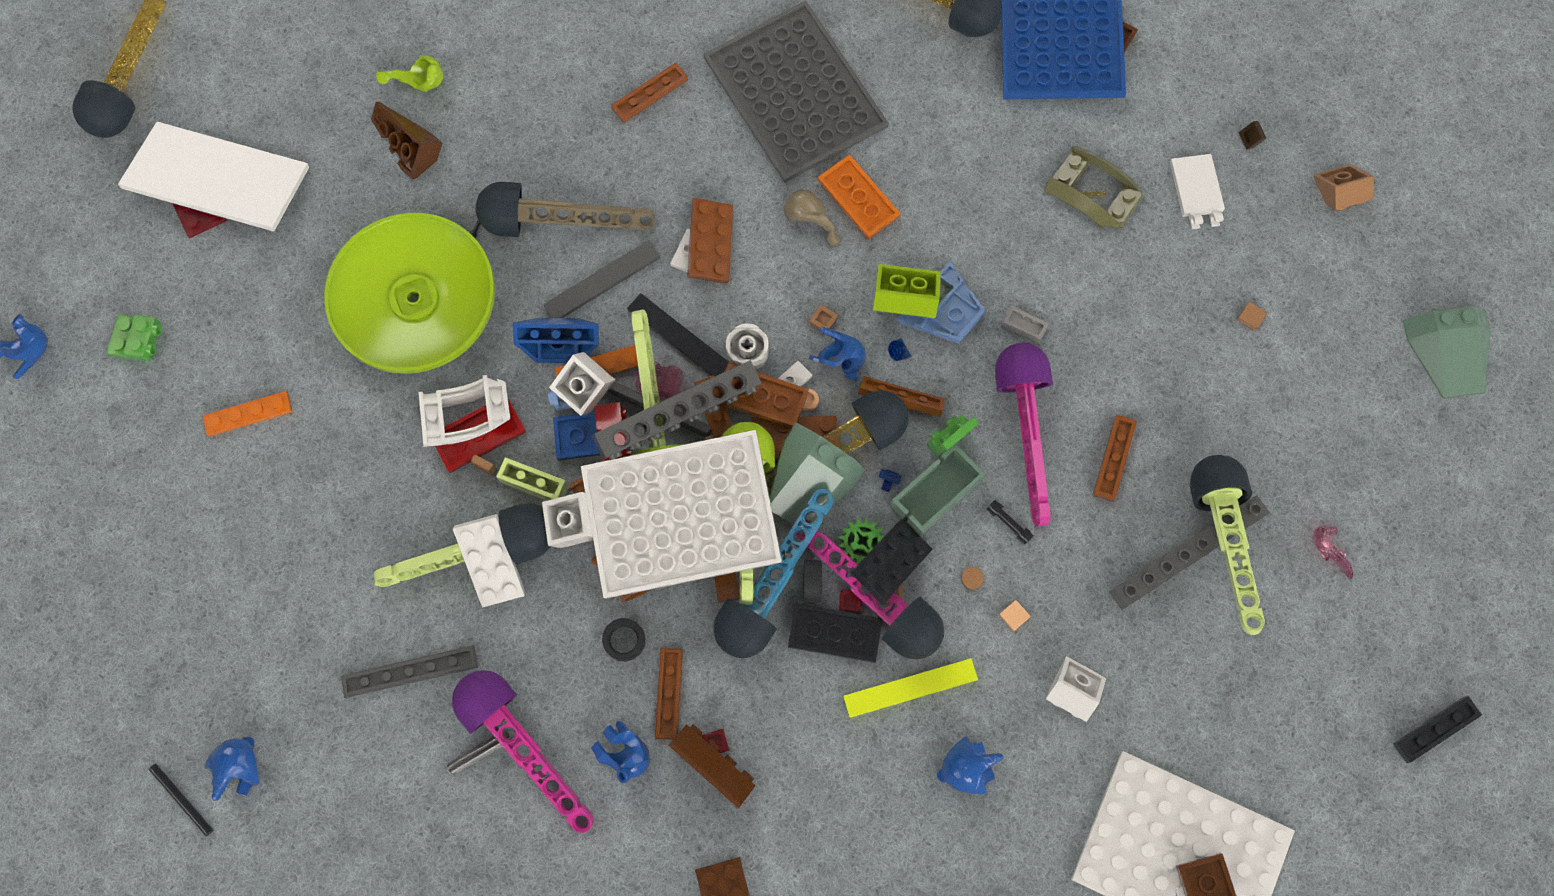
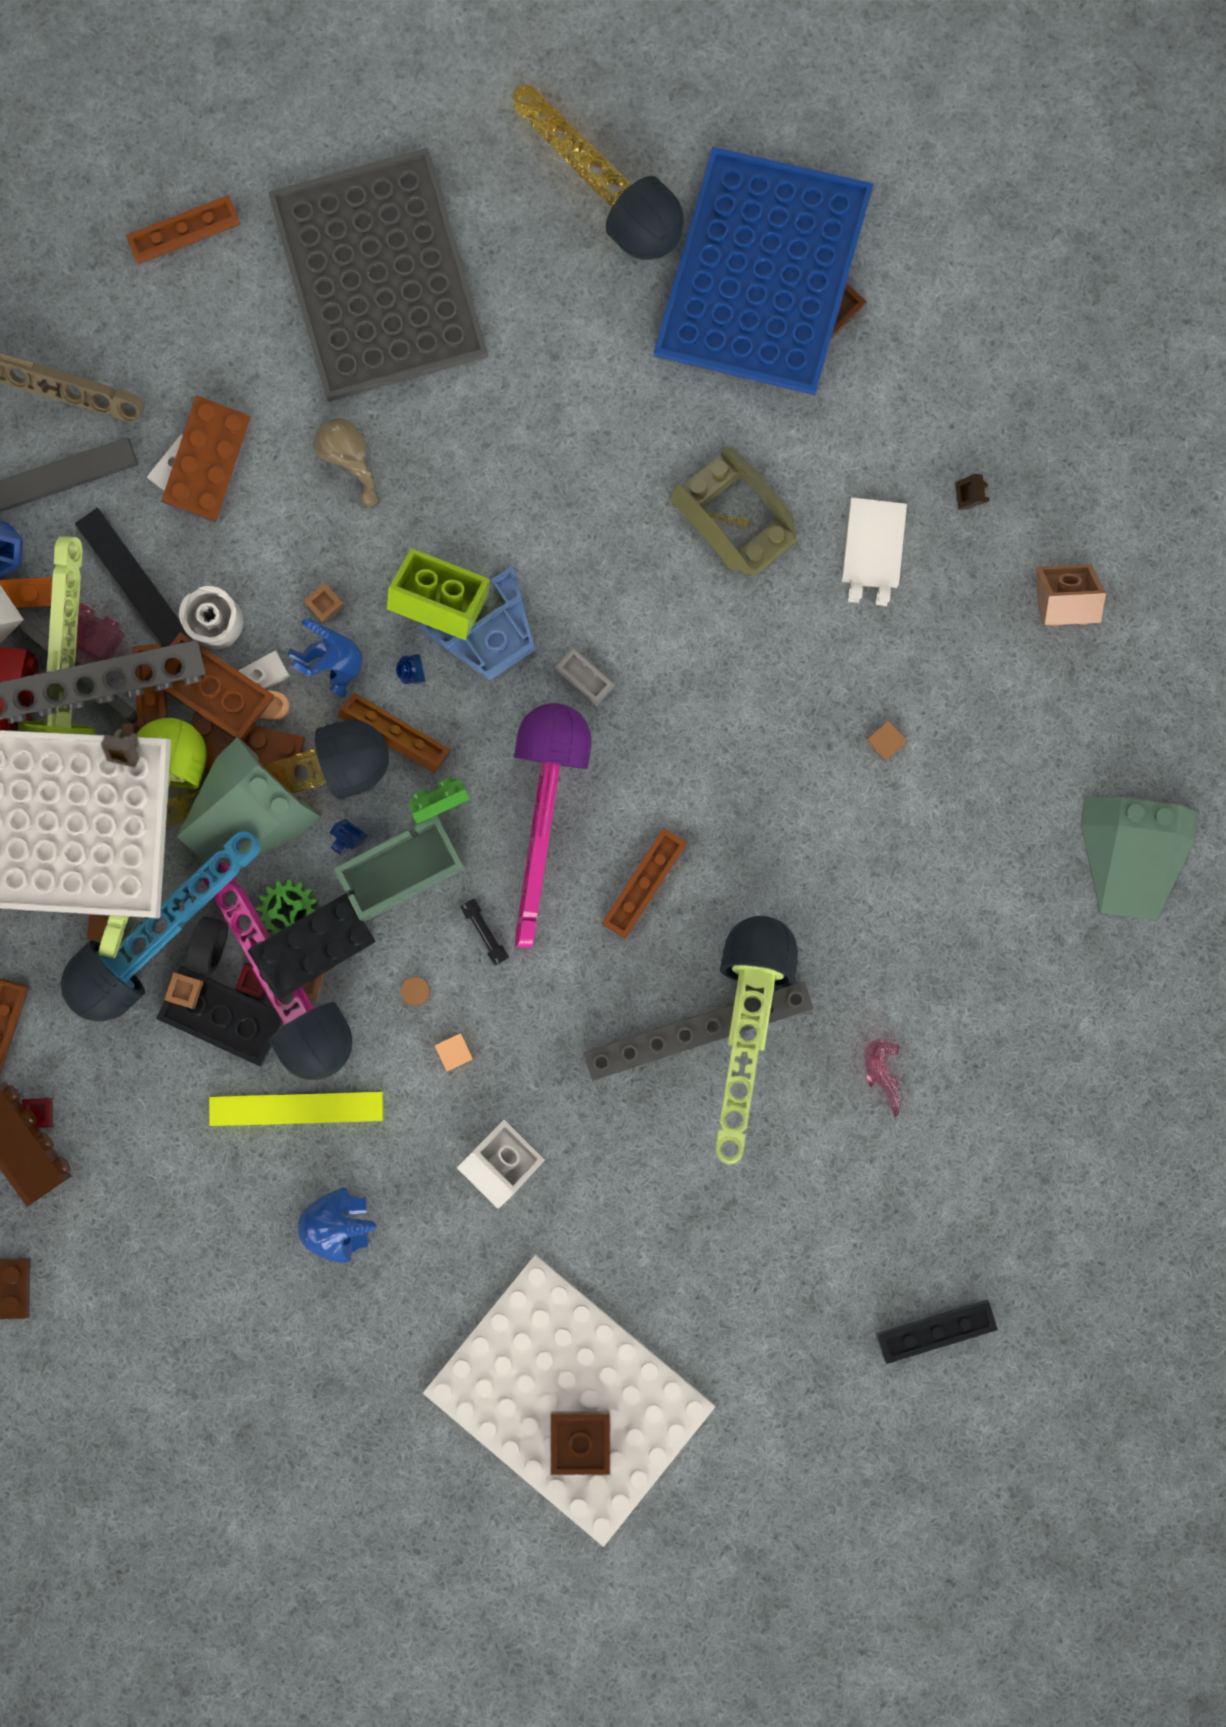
camera: 15 degrees right, 10 degrees up
orange plate [817,154,901,240] -> none
none -> dark brown tile [101,729,140,768]
none -> medium nougat plate [164,972,204,1009]

